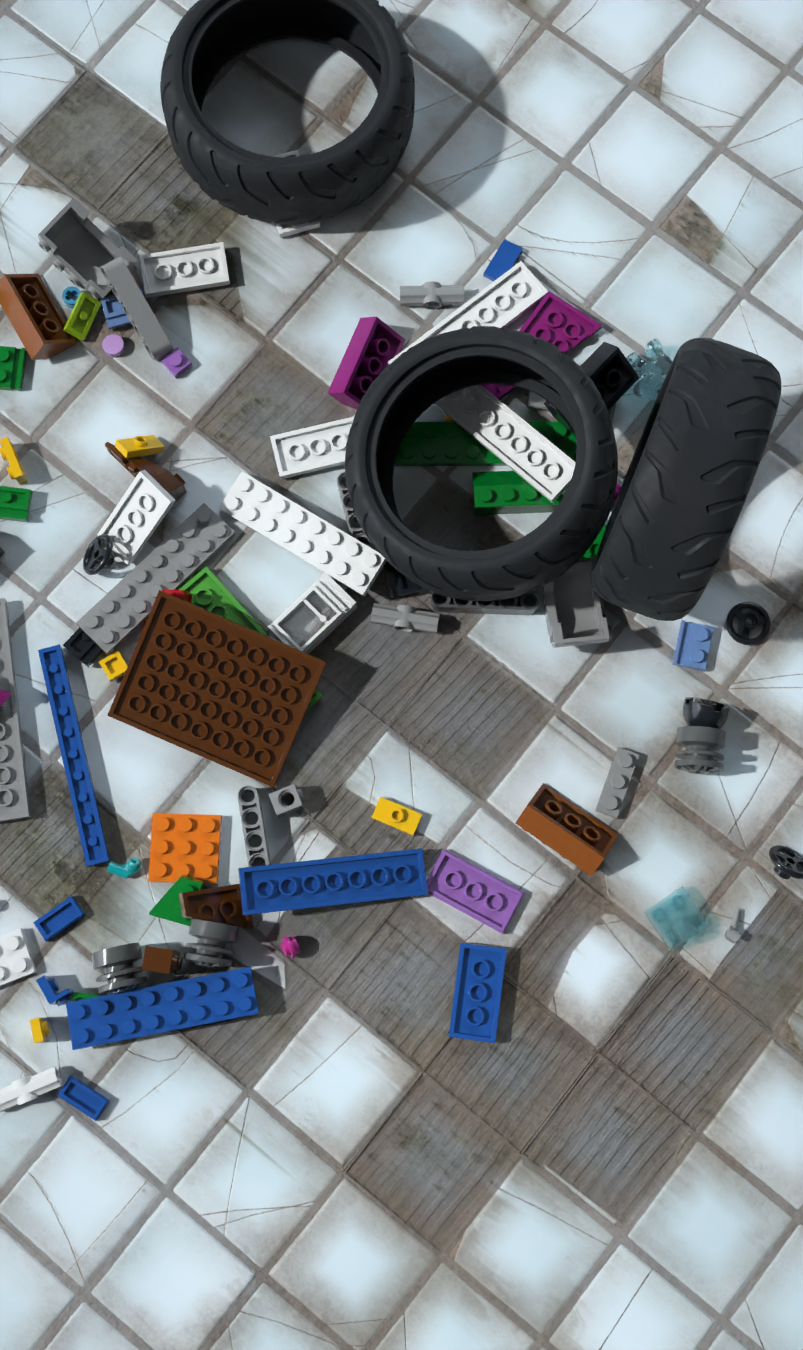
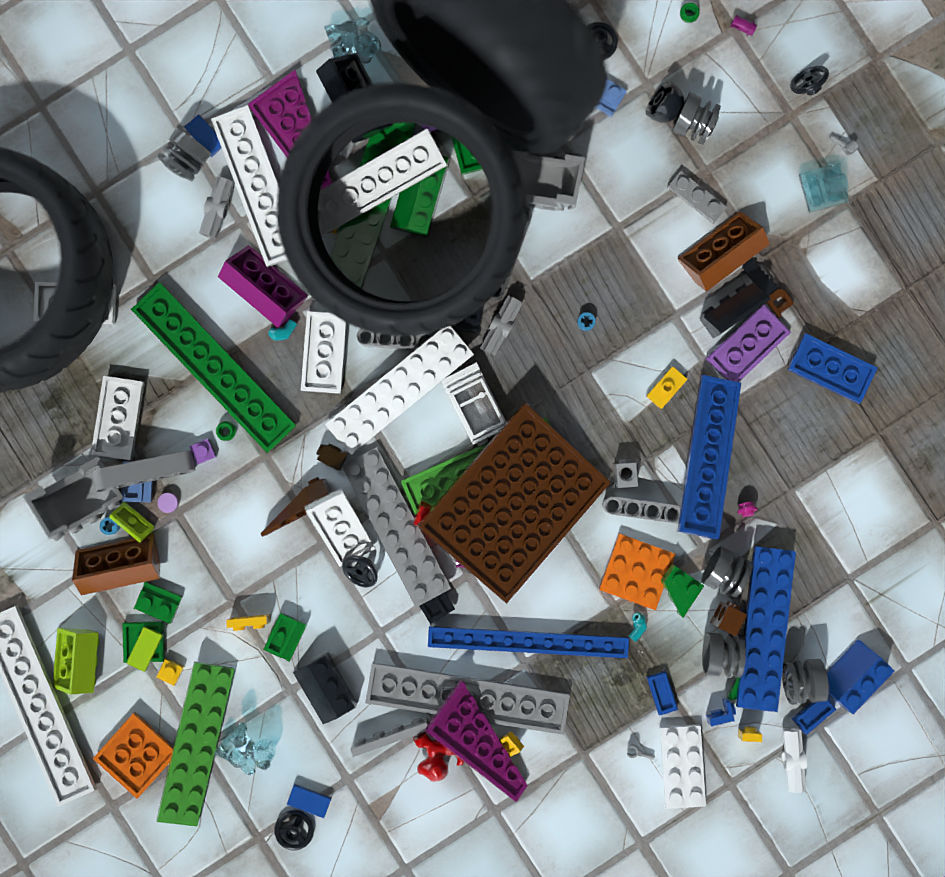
camera: 75 degrees left, 10 degrees up
yellow plate [99,651,128,682] -> none
yellow plate [115,435,165,458] -> none
reddish brown wing [179,884,254,929] -> none
none -> green plate [131,282,297,453]
none -> dark grey wheel [157,128,211,182]
none -> green plate [216,421,236,441]
none -> teal arm [268,319,297,341]
none -> dark brown window [316,443,349,471]
none -> dark azure bush [577,312,596,331]
none -> black slope [700,283,771,338]
none -> piece [742,258,794,318]
none -> dark grey wheel [782,659,829,705]
none -> blue slope [827,640,895,715]

